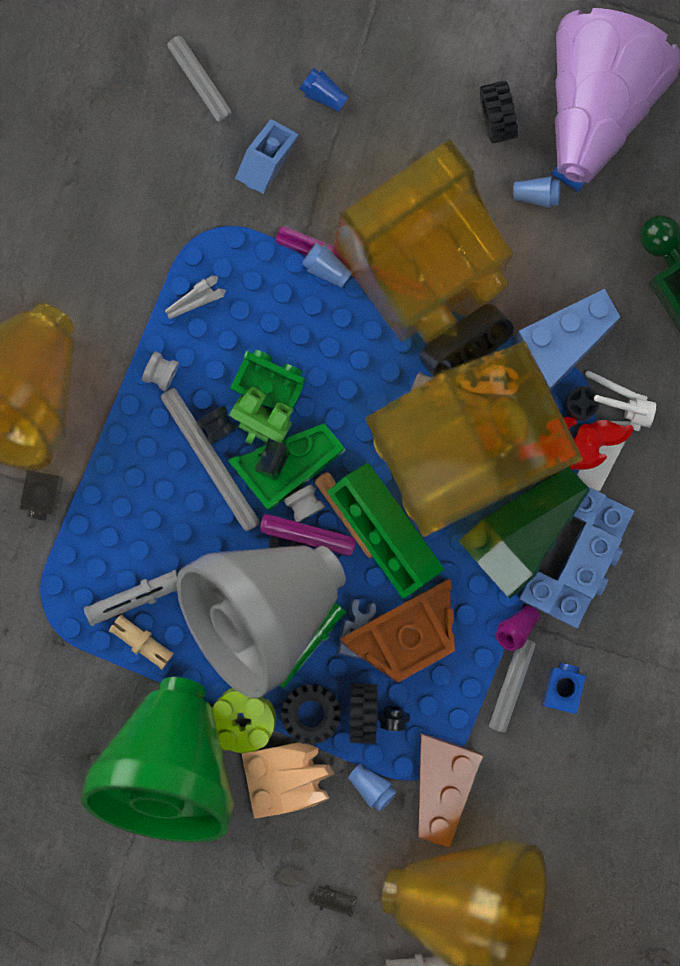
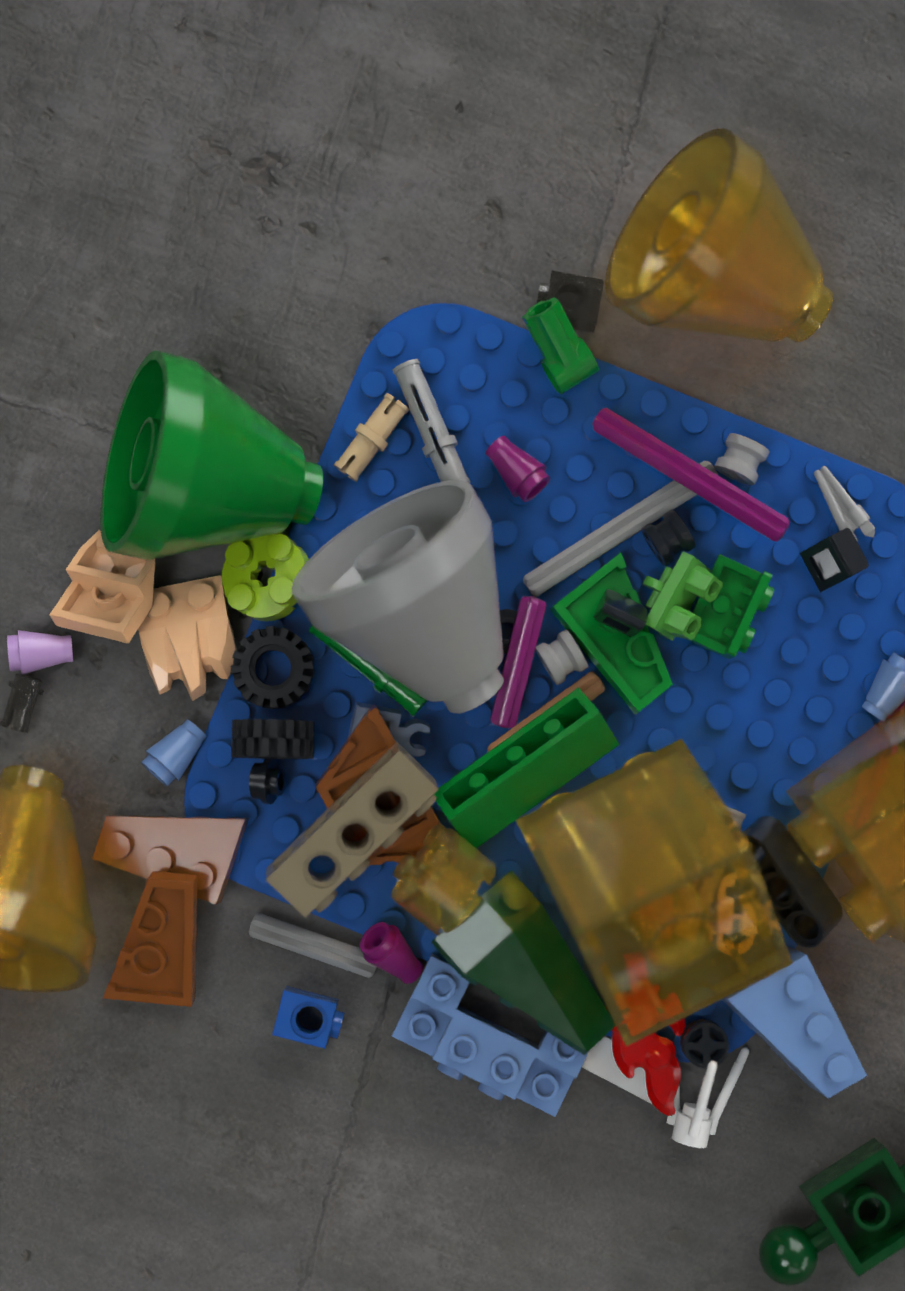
camera: 90 degrees right, 0 degrees up
none -> lavender cone [7,630,73,675]
none -> light nougat plate [49,530,155,644]
none -> dark orange wing [103,871,198,1007]
none -> dark tan brick [266,742,438,918]
none -> clear yellow brick [391,823,496,936]
none -> magenta cone [485,435,551,502]
none -> green piece [522,297,599,394]
none -> magenta axle [592,408,789,542]
none -> black slope [799,528,869,593]

